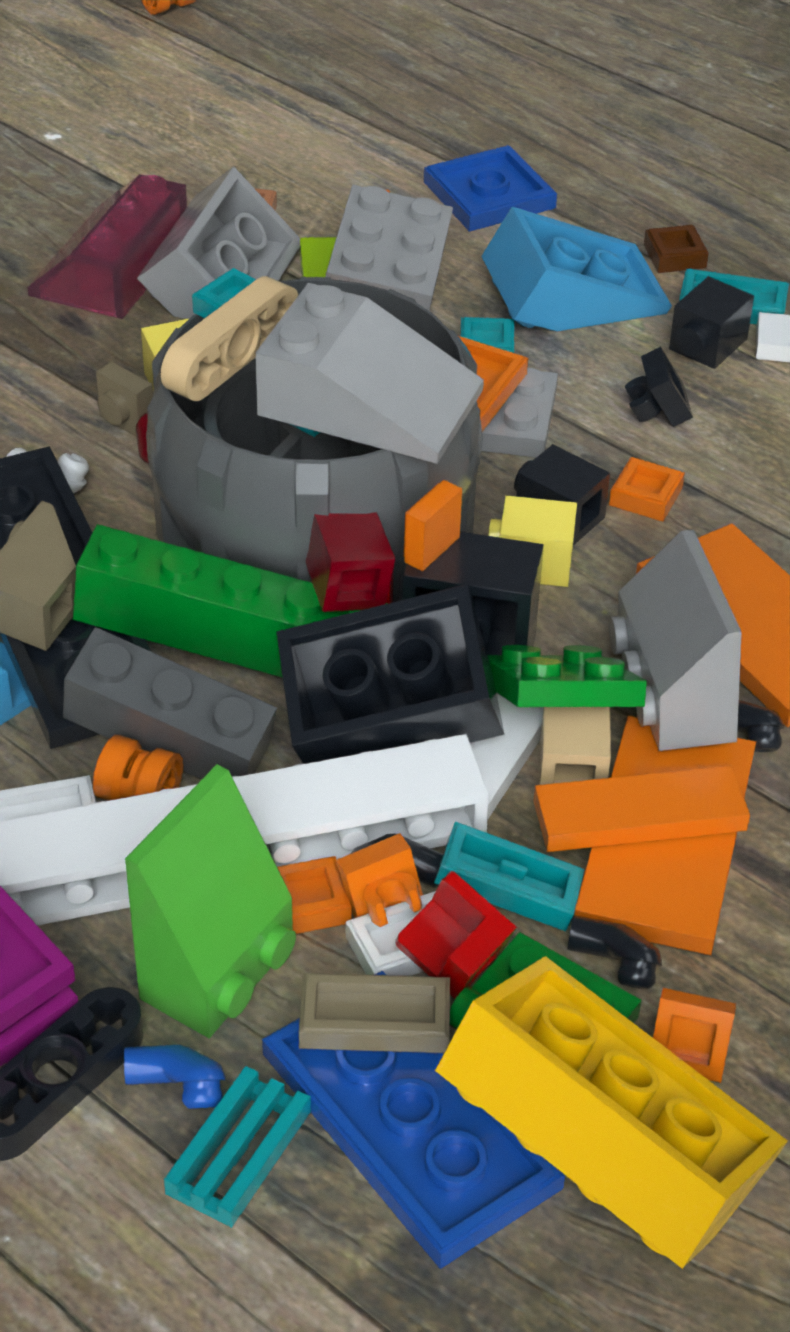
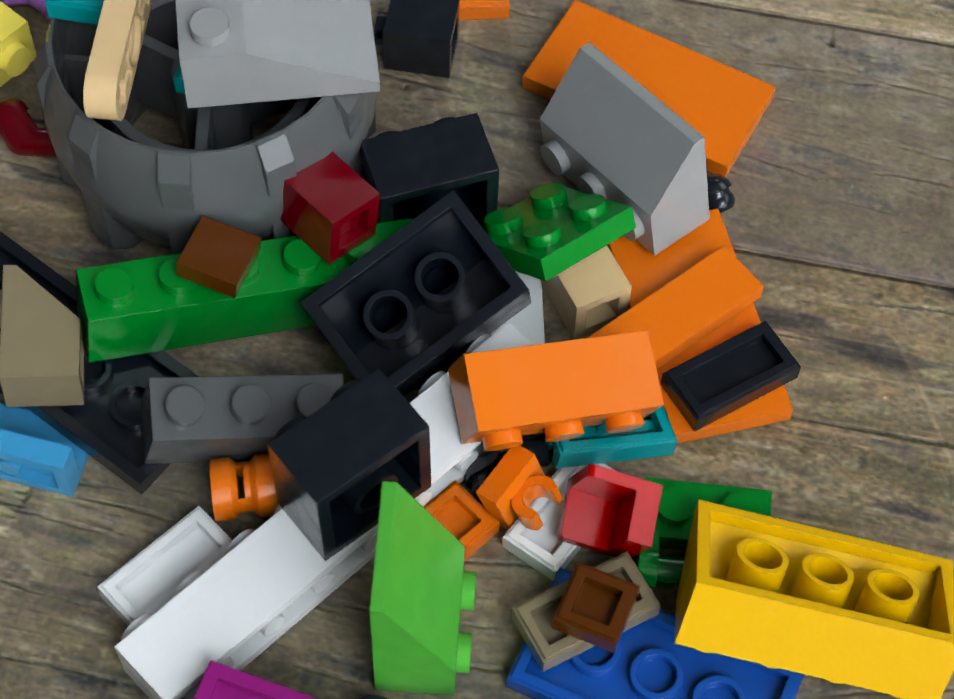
camera: 30 degrees left, 15 degrees up
orange tile [404,480,462,571] -> none
light yellow brick [488,496,577,587] -> none
black arm [568,915,662,990] -> none
orange tile [653,988,736,1083] -> none
none -> reddish brown tile [176,216,262,298]
none -> black brick [267,369,431,561]
none -> orange brick [448,330,664,451]
none -> reddish brown tile [552,562,640,653]
none -> black tile [660,321,801,432]

